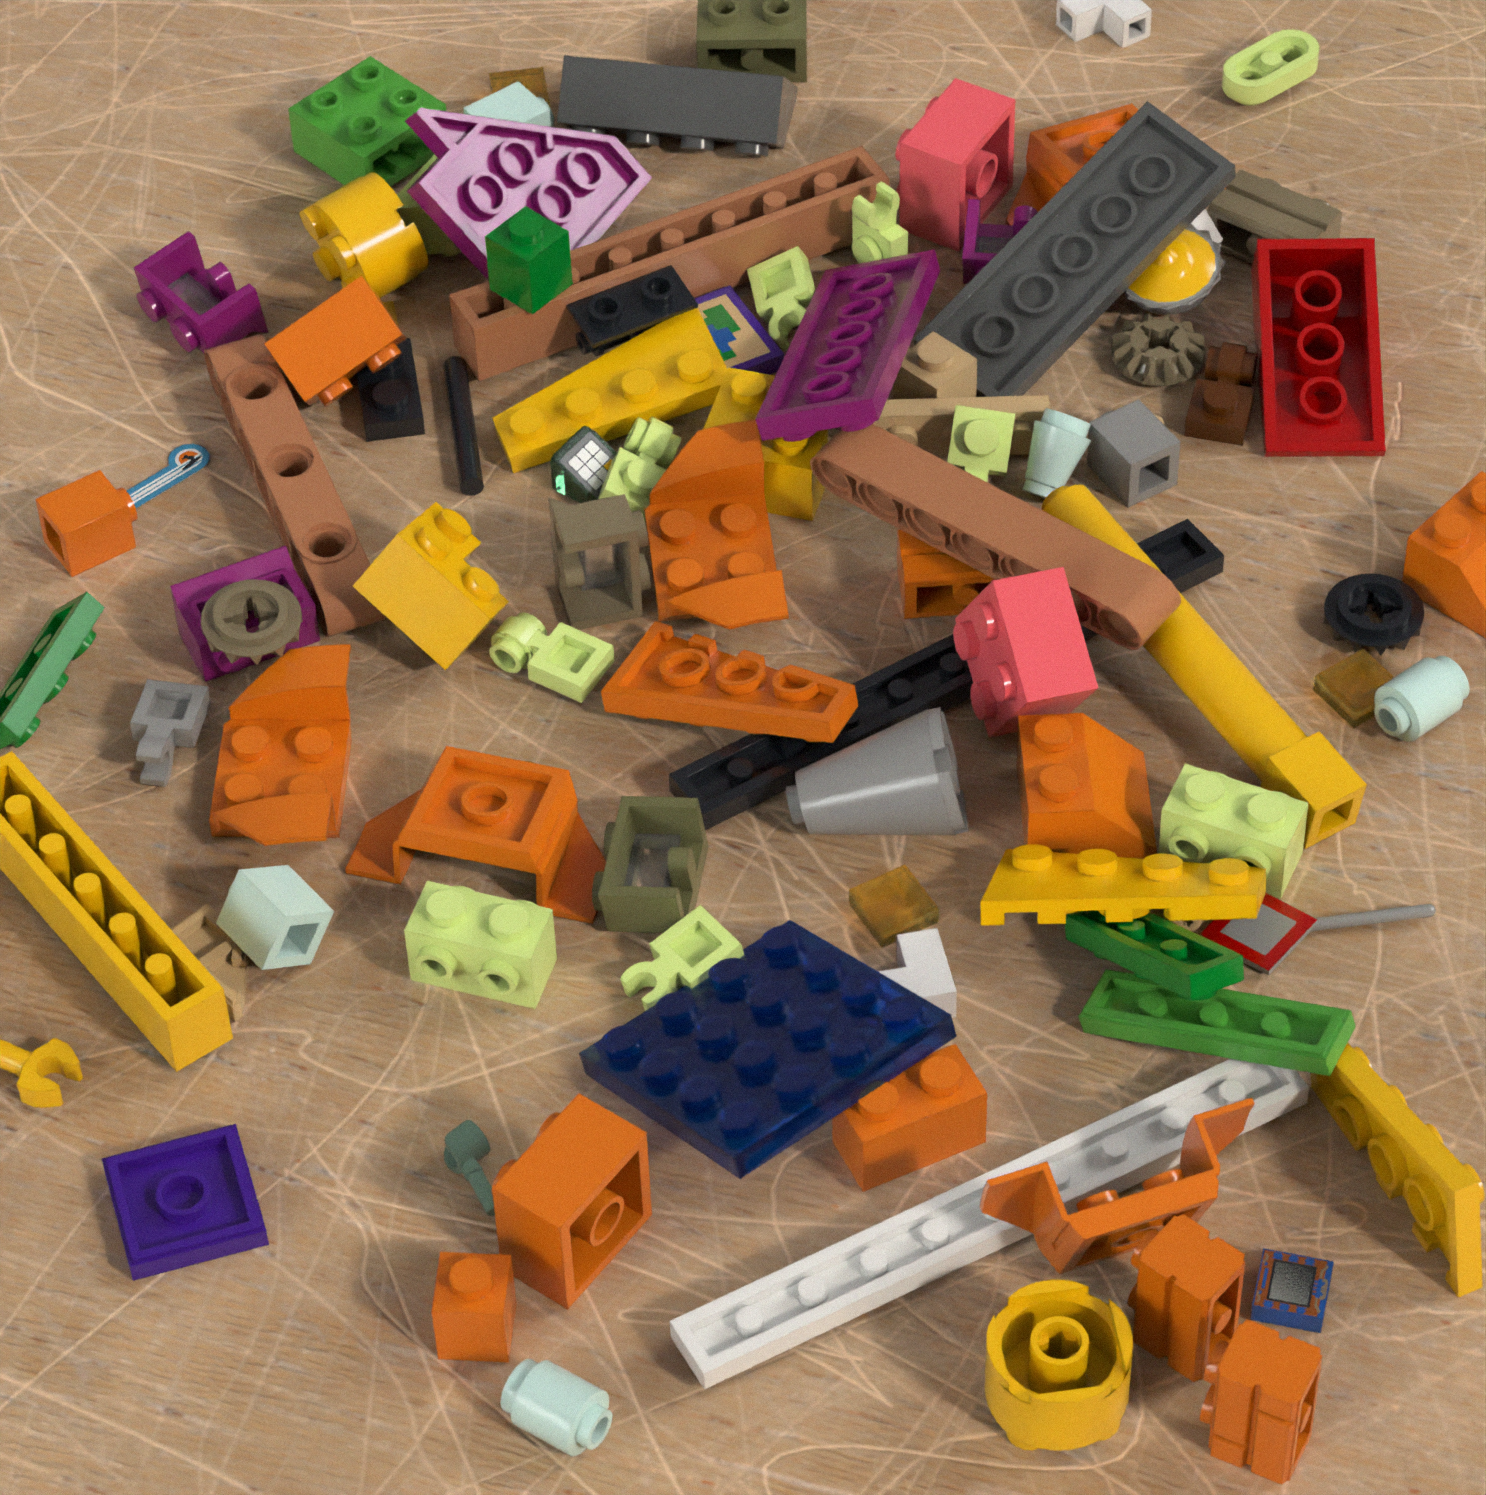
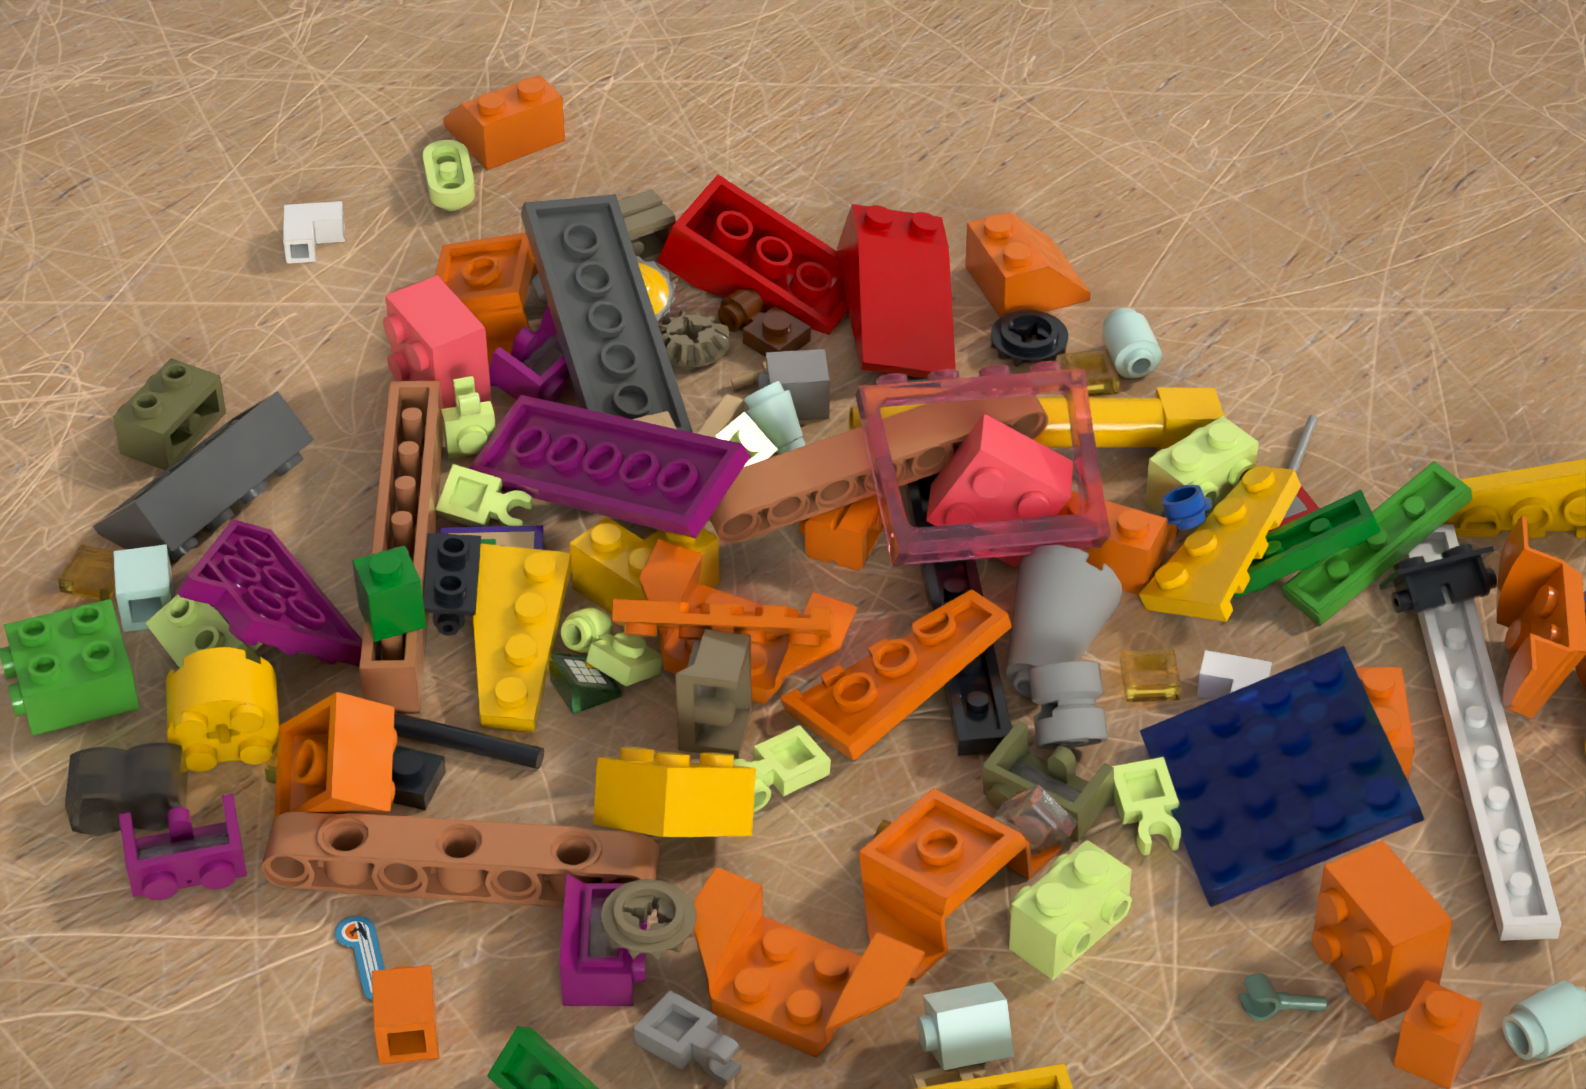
camera: 65 degrees left, 5 degrees down
none -> clear smoke brick [65,743,188,836]
none -> orange slope [443,75,565,170]
none -> orange wing [612,599,833,647]
none -> red slope [837,204,956,382]
none -> clear pink windscreen [855,361,1111,566]
none -> clear plate [994,784,1077,856]
none -> light grey wheel [1029,661,1108,749]
none -> blue plate [1161,485,1212,530]
none -> black hinge [1379,544,1497,616]

